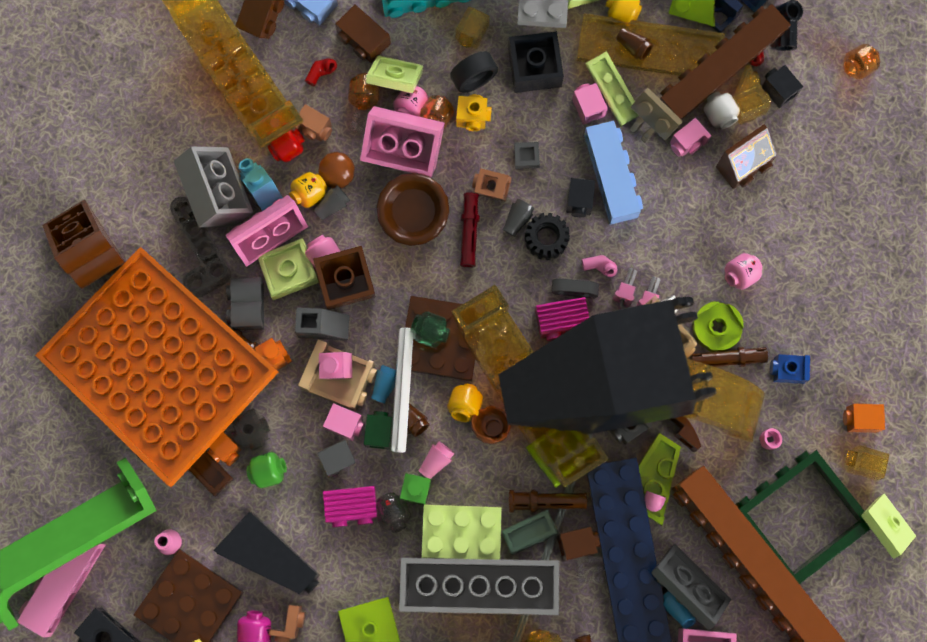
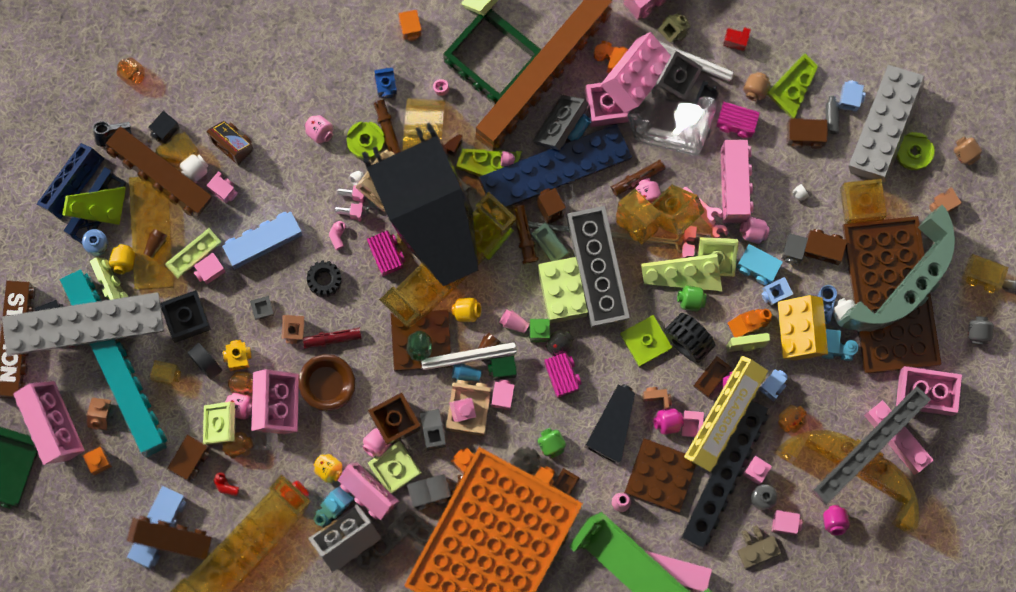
camera: 110 degrees left, 0 degrees up
nougat brick [292,104,332,142] -> none
dark grey cone [313,185,350,220] -> none
dark grey panel [317,440,355,478] -> none
dark orange hair [318,152,355,189] -> none
dark orange hair [471,405,511,444] -> none
dark grey cone [502,199,534,237] -> none
dark grey beam [552,278,599,298] -> none
black brick [566,178,595,218] -> none
dark tan hinge [630,88,683,143] -> none
clear yellow brick [845,445,890,481] -> none

